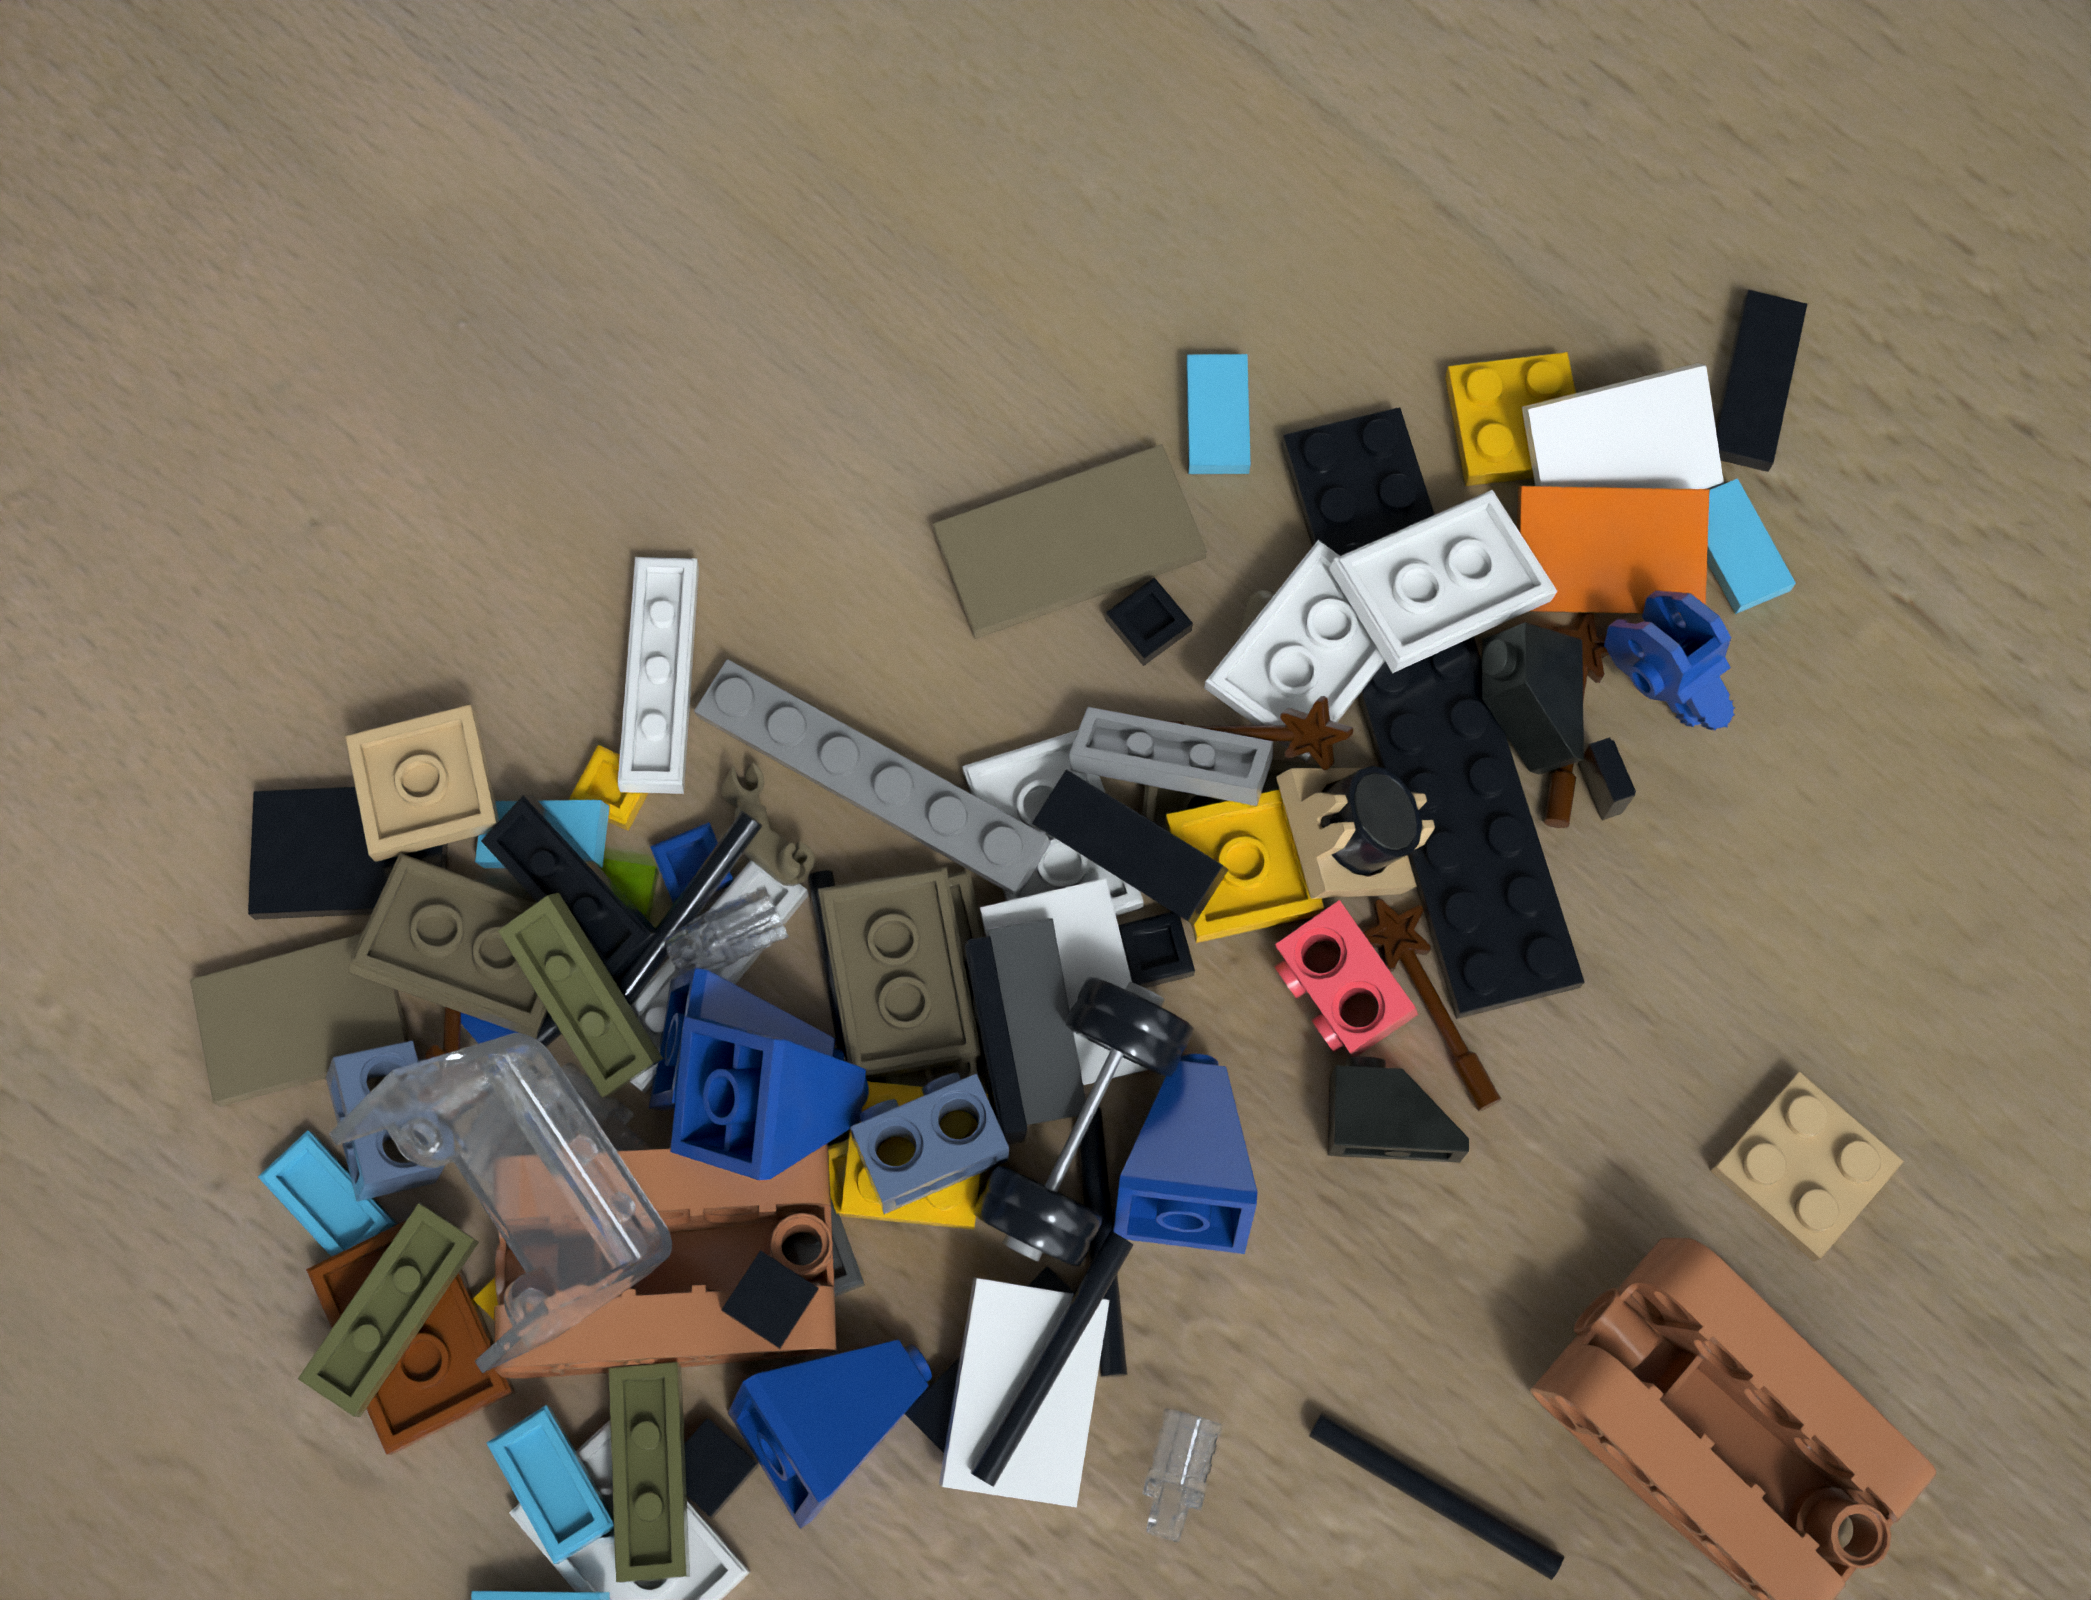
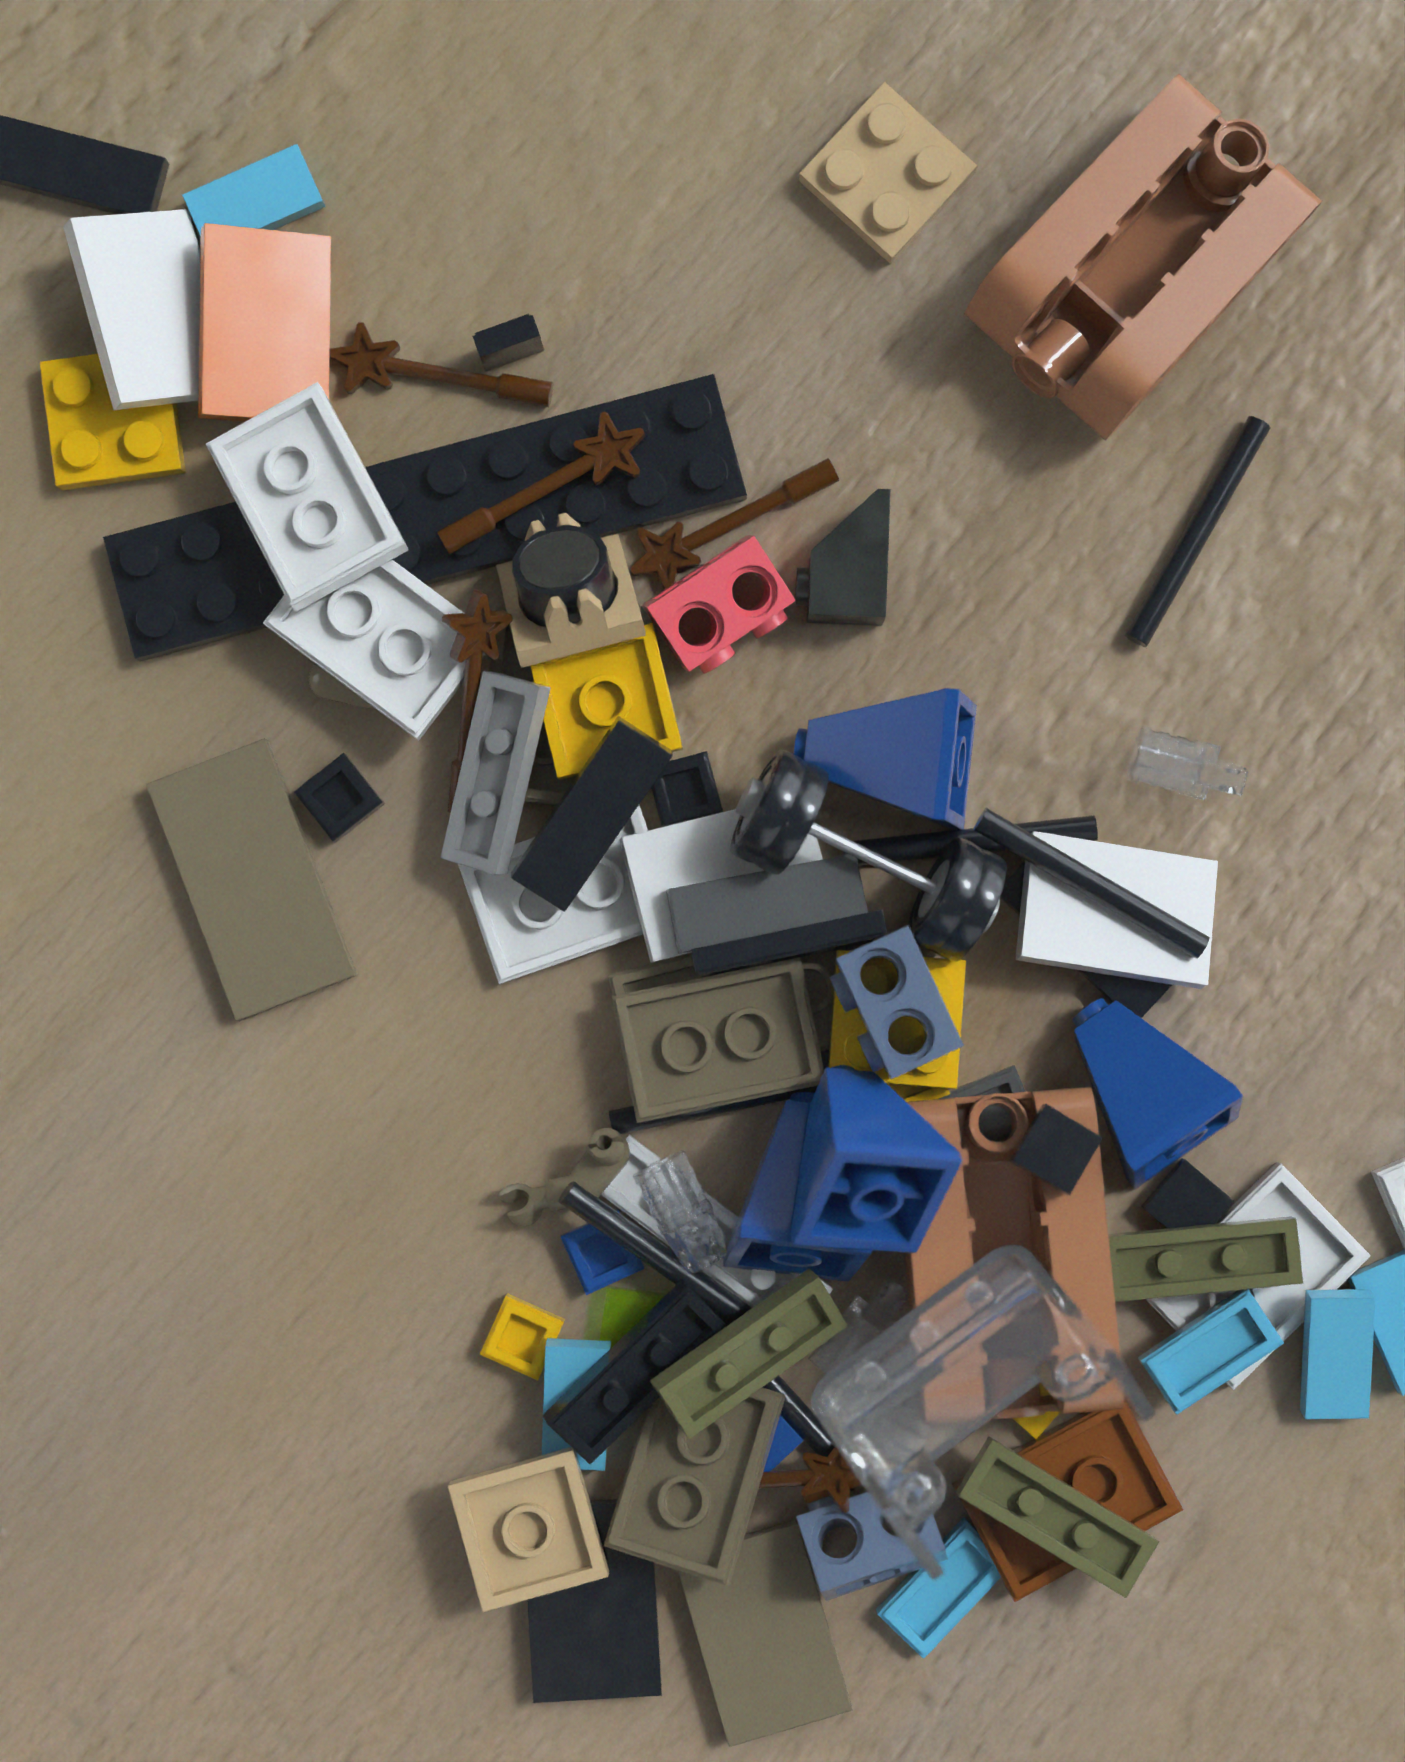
camera: 85 degrees left, 15 degrees up
white tile [618,557,699,794] -> none
light grey plate [694,659,1051,897] -> none
medium azure tile [1186,354,1251,474] -> none
pearl dark grey slope [1481,622,1584,775] -> none
blue hinge [1604,590,1735,730] -> none
none -> reddish brown piece [437,412,645,554]

